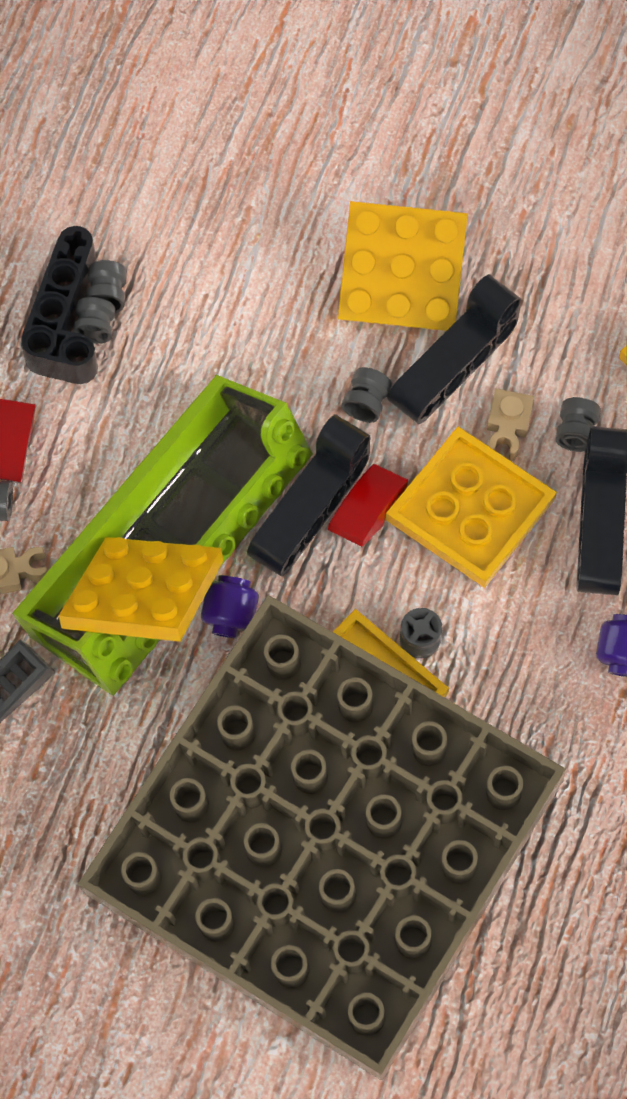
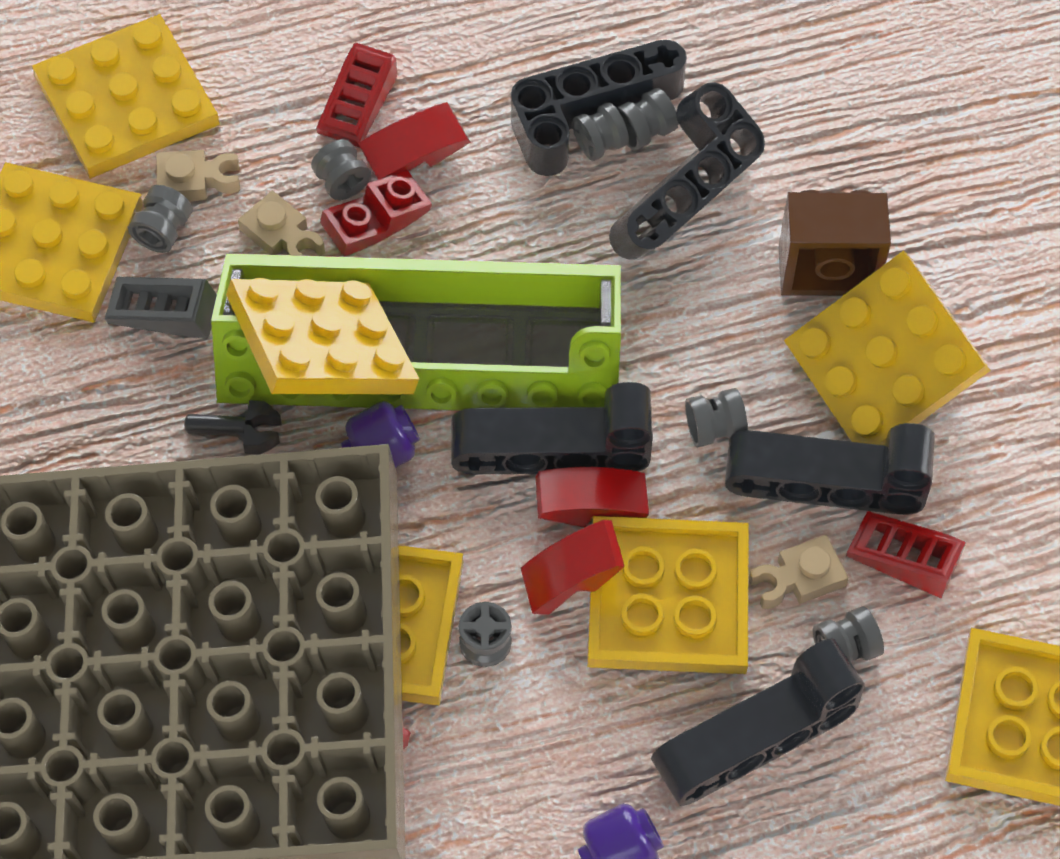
camera: 55 degrees right, 5 degrees down
none -> black bar [184,400,282,455]
none -> red slope [320,170,432,257]
none -> red slope [520,519,625,615]
none -> black beam [609,82,765,260]
none -> reddish brown brick [778,190,891,296]
none -> red slope [846,511,966,599]

